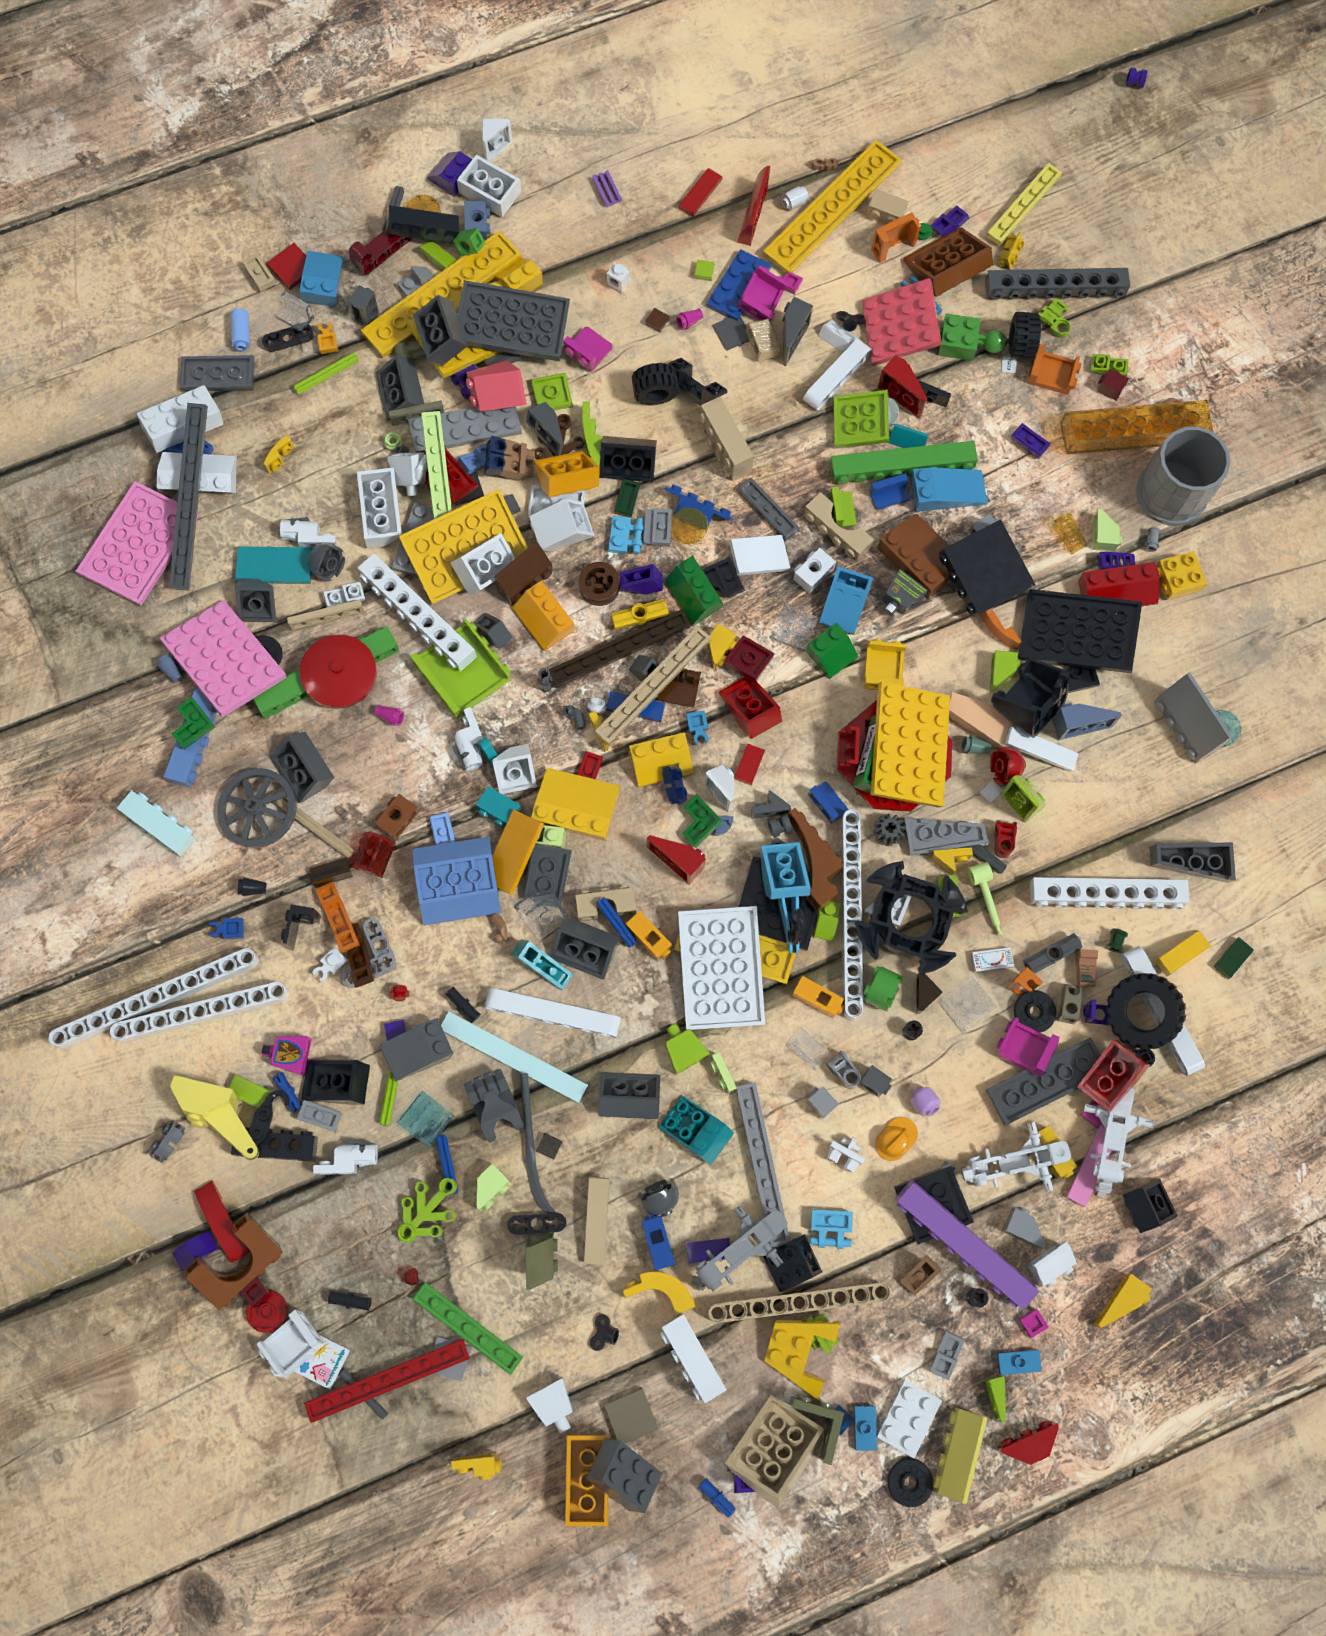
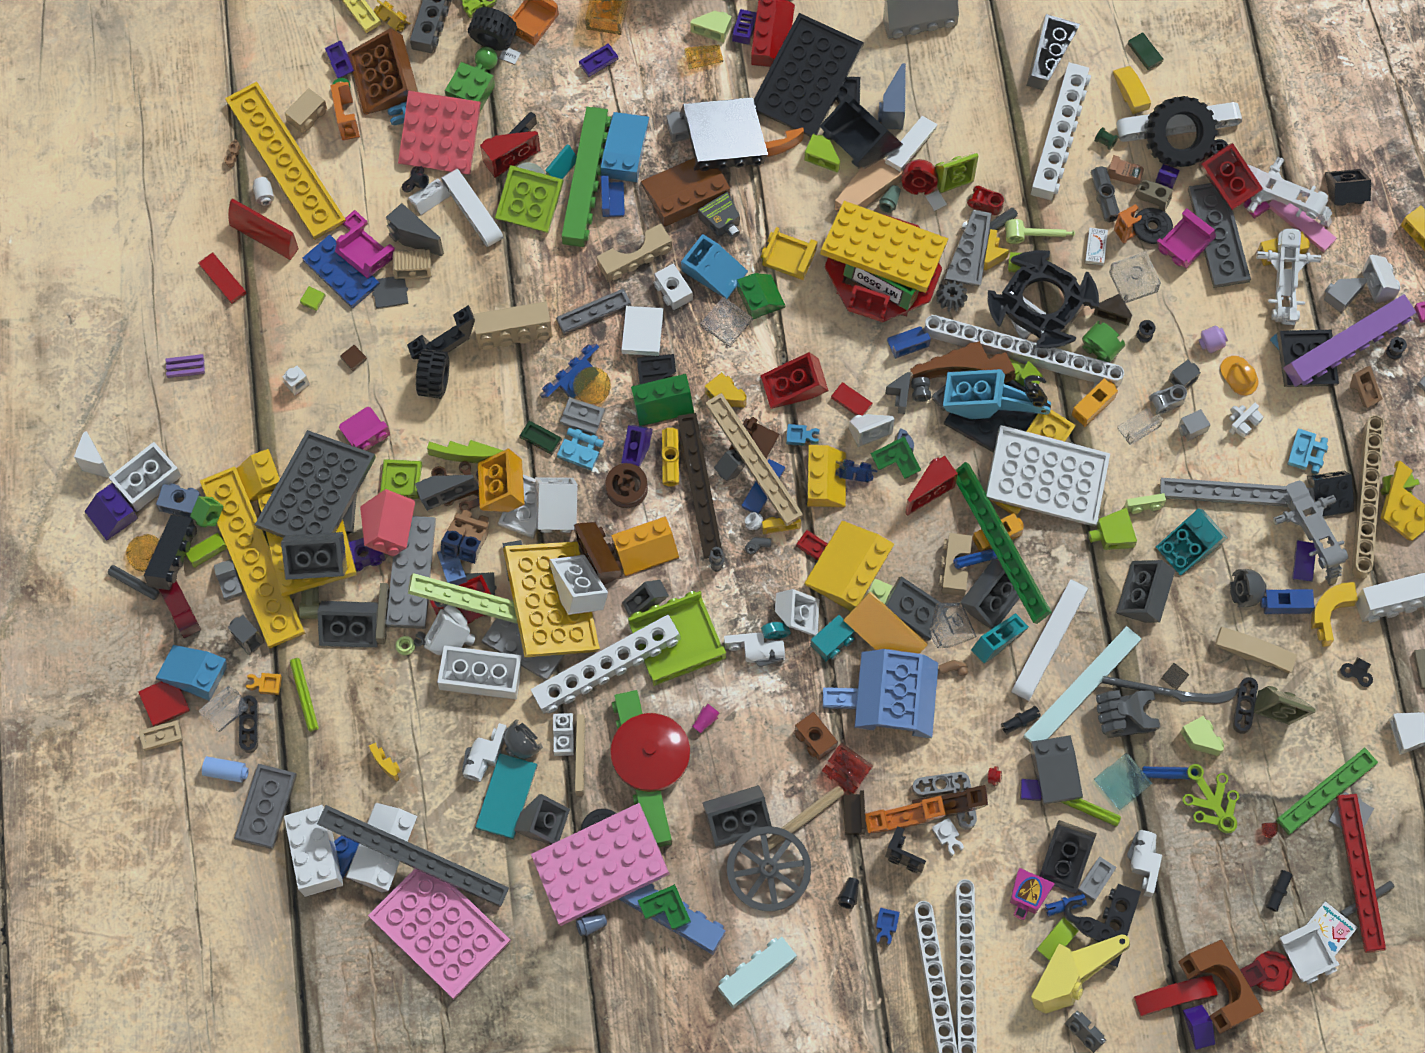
camera: 70 degrees left, 5 degrees down
black slope [599,436,657,482] -> none
dark pink cone [676,308,703,330] -> none
dark red plate [723,635,775,683] -> none
lime panel [830,486,856,528] -> none
none -> green plate [956,462,1052,624]

